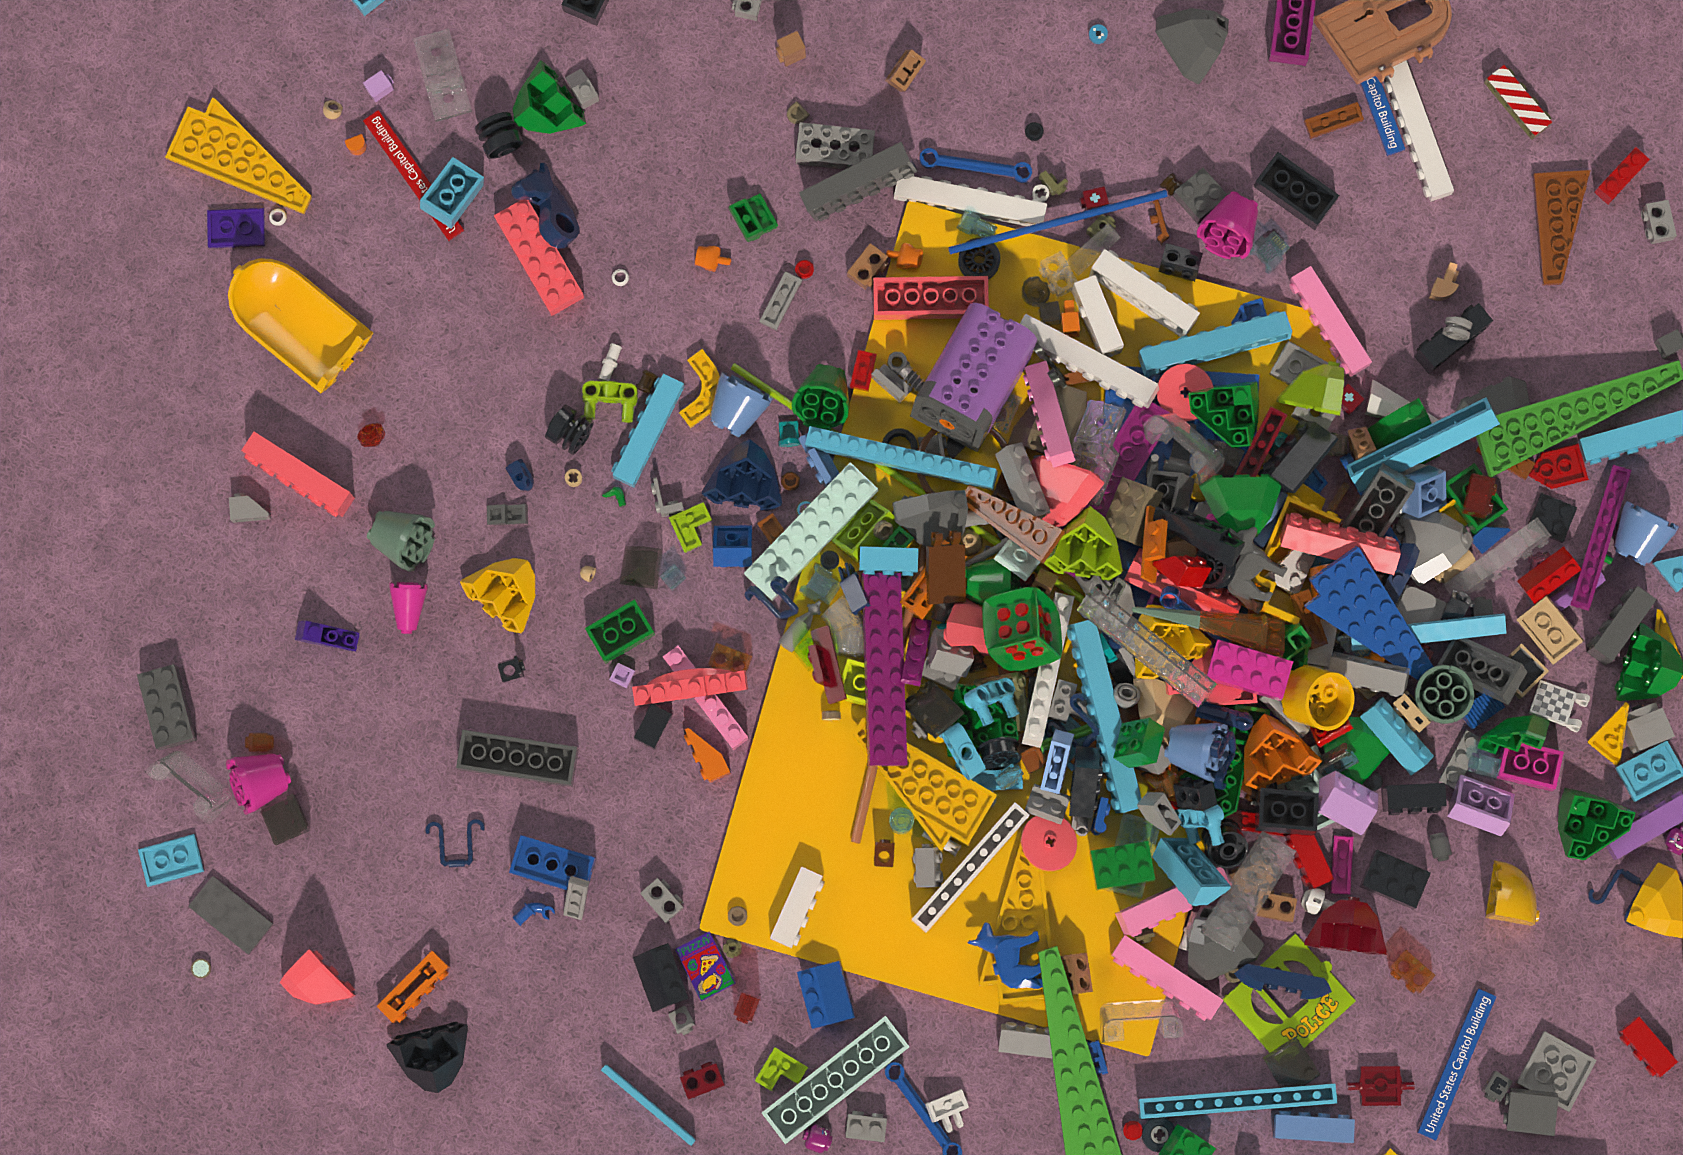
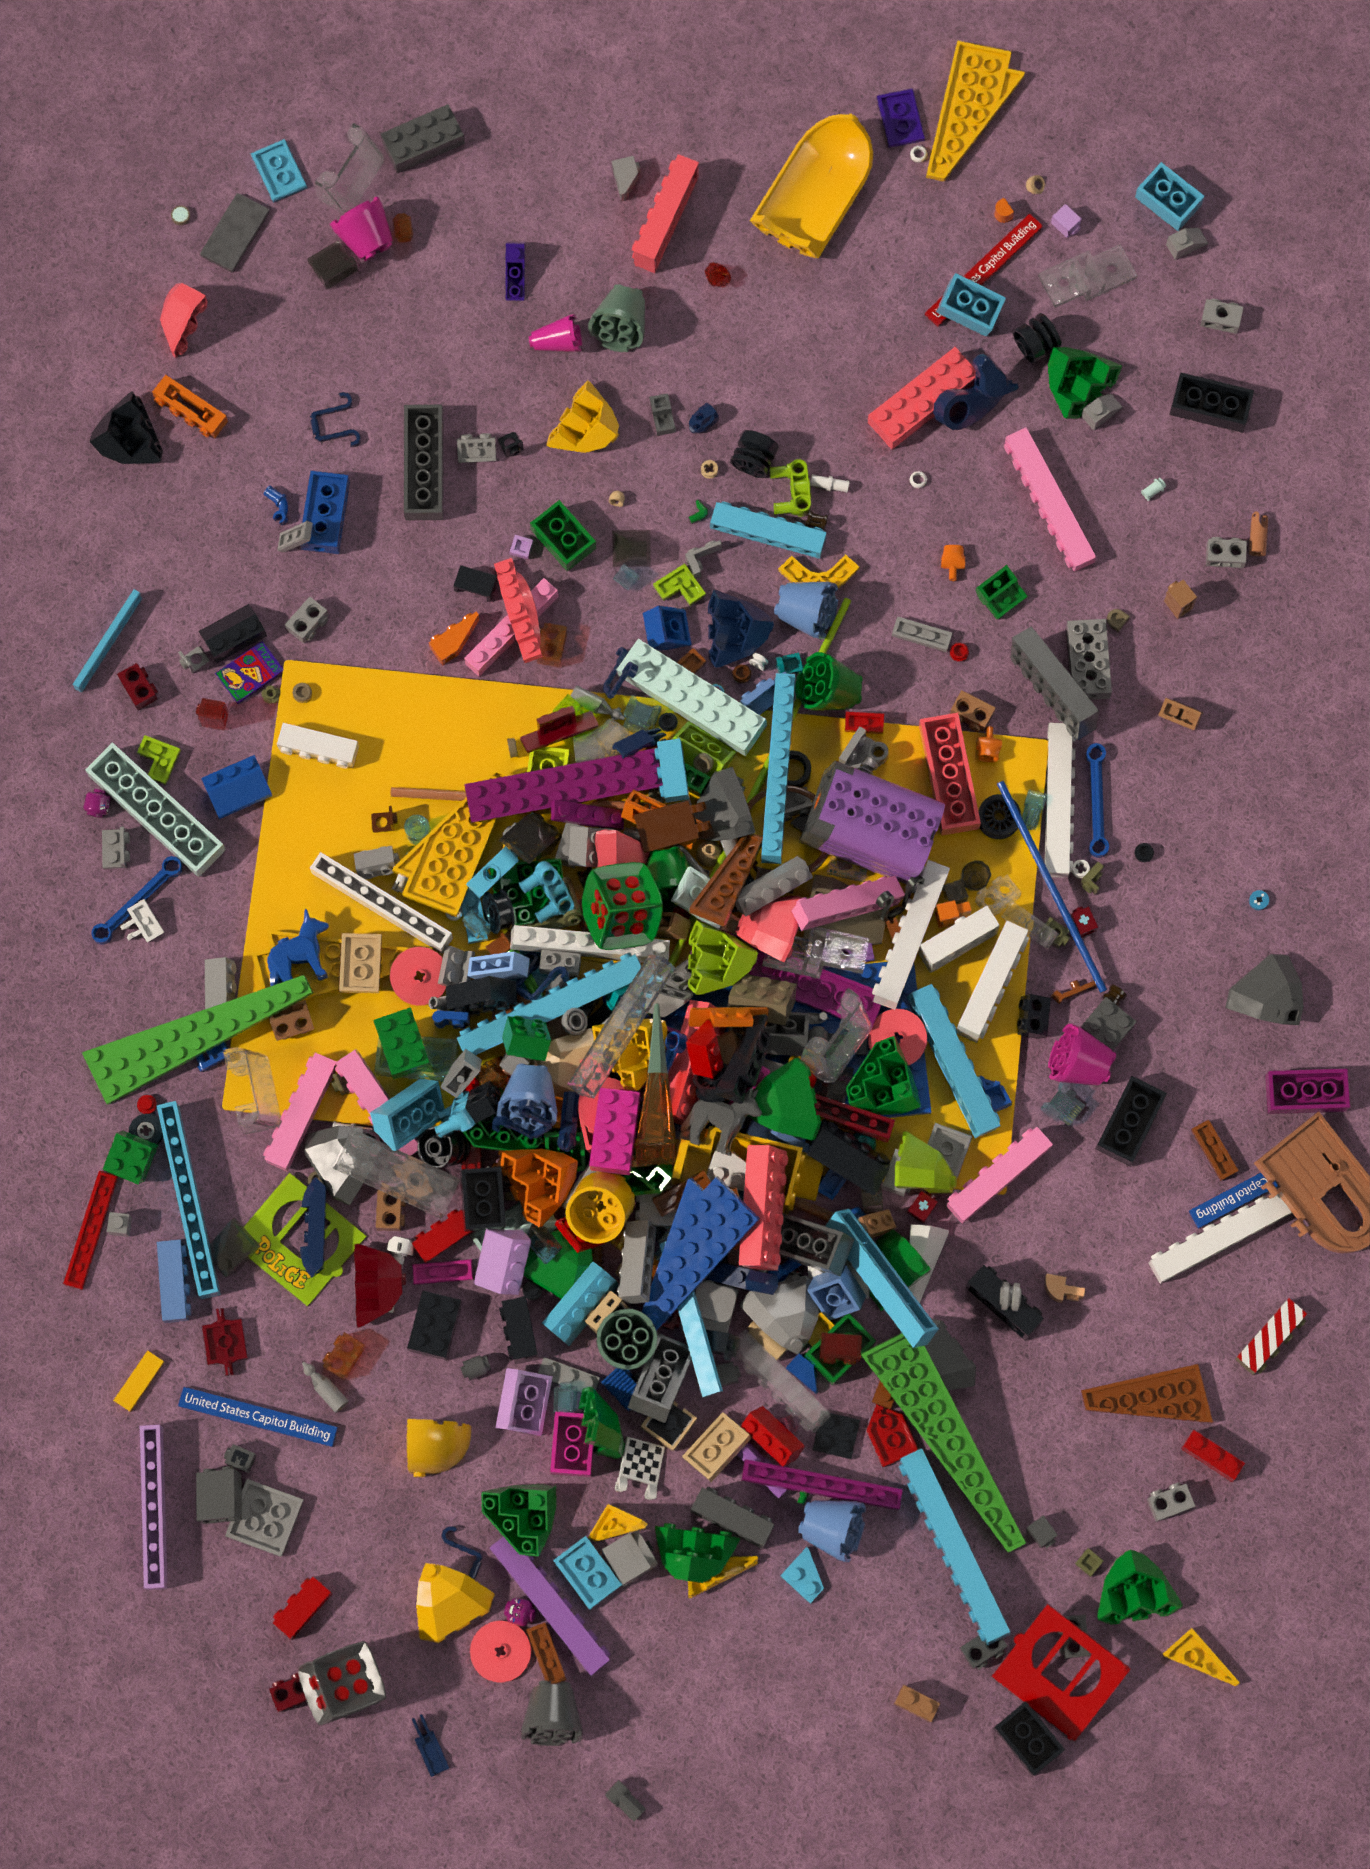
camera: 80 degrees right, 5 degrees down
none -> light grey wheel [302,1362,349,1413]
none -> tan plate [339,933,382,993]
none -> light grey bracket [457,433,496,463]
none -> white bush [749,653,768,671]
none -> bright pink brick [1004,428,1096,572]
none -> light aqua pin [1141,478,1166,501]

